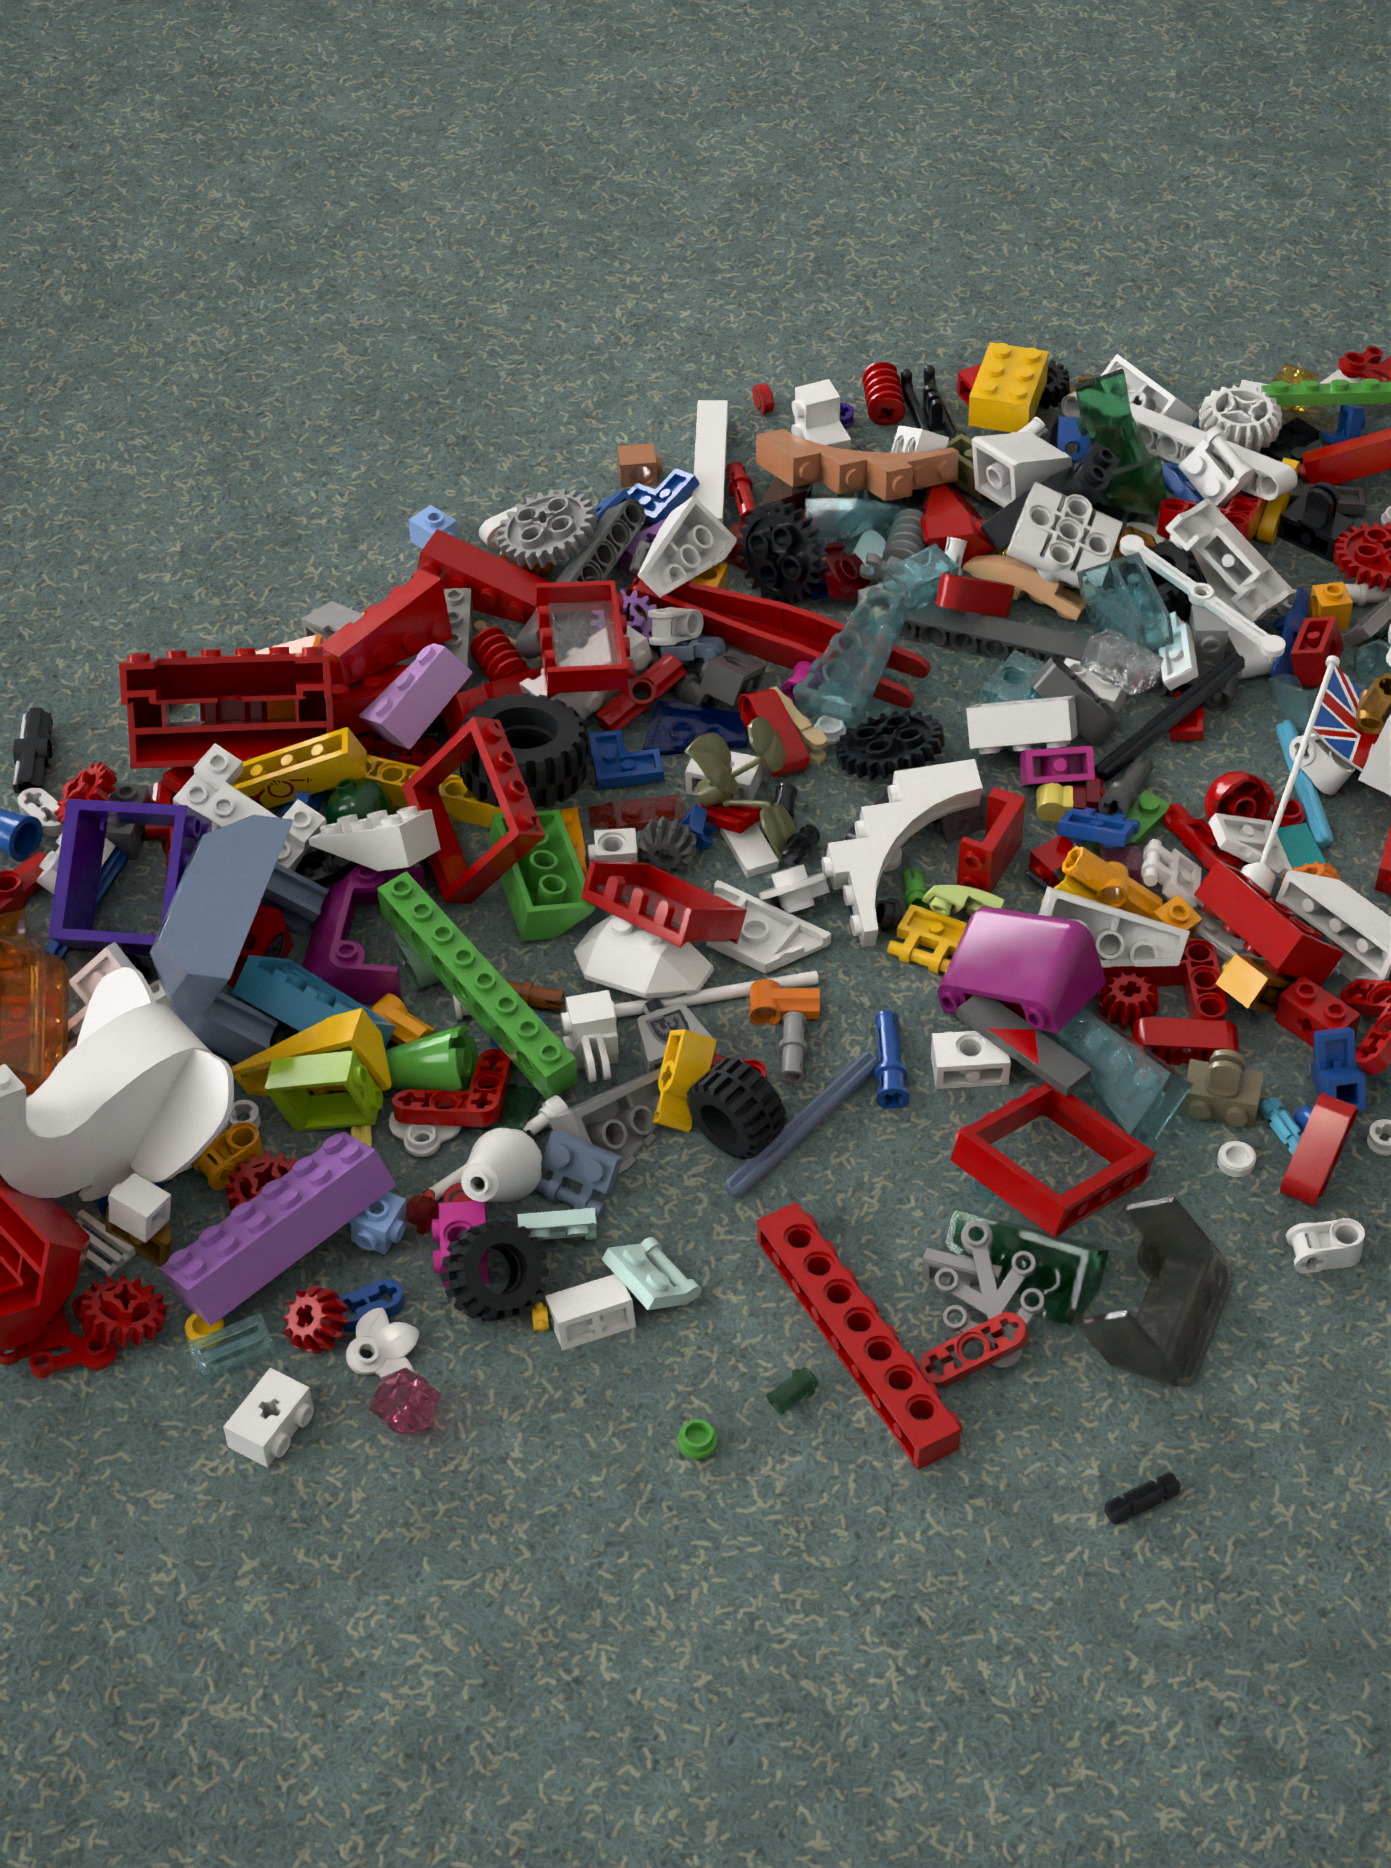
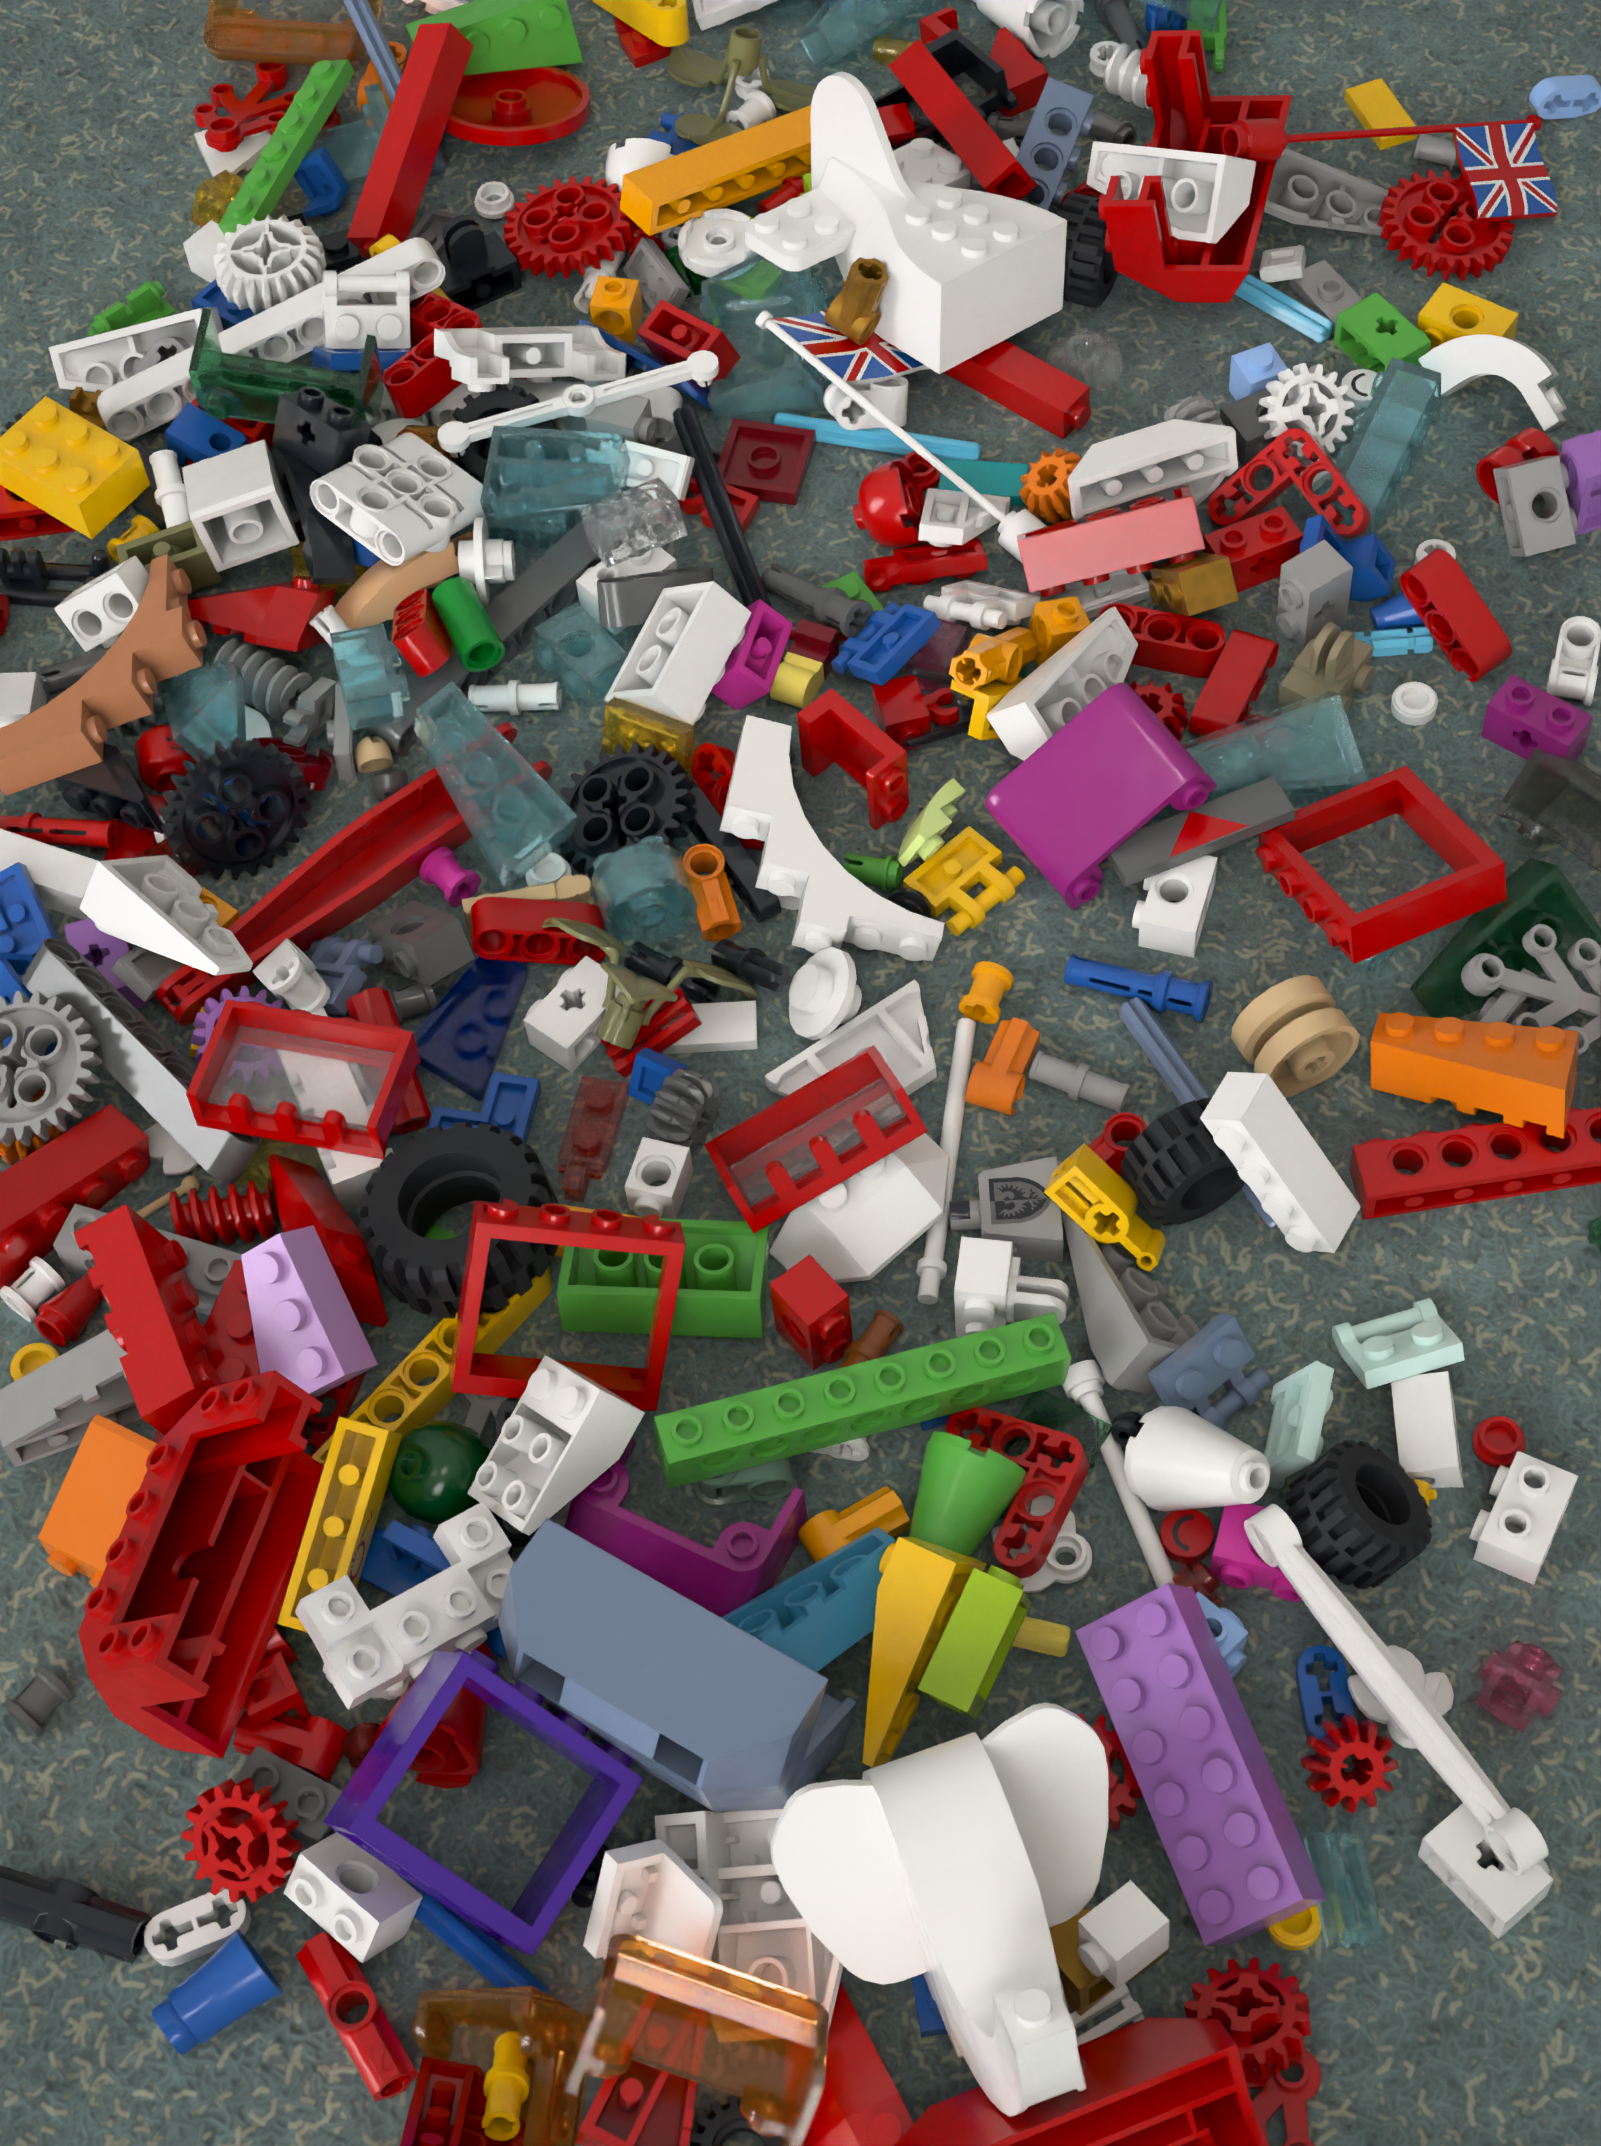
camera: 65 degrees left, 10 degrees up
none -> bright green hinge [87,280,176,337]
none -> green pin [432,577,505,672]
none -> white piece [458,517,516,606]
none -> white pin [468,680,562,716]
none -> clear light blue brick [592,836,697,944]
none -> clear yellow bracket [601,697,695,775]
none -> orange piece [683,844,742,942]
none -> dark red plate [717,419,816,505]
none -> red brick [769,1254,853,1370]
none -> light orange bush [958,961,1014,1024]
none -> white brick [1200,1072,1361,1253]
none -> tan wheel [1231,975,1360,1098]
none -> white piece [1244,1504,1549,1876]
none -> light grey brick [1276,540,1353,648]
none -> orange wedge [1370,1012,1579,1139]
none -> white brick [1469,1451,1578,1585]
none -> red plate [1472,1416,1526,1468]
none -> magenta brick [1482,674,1593,778]

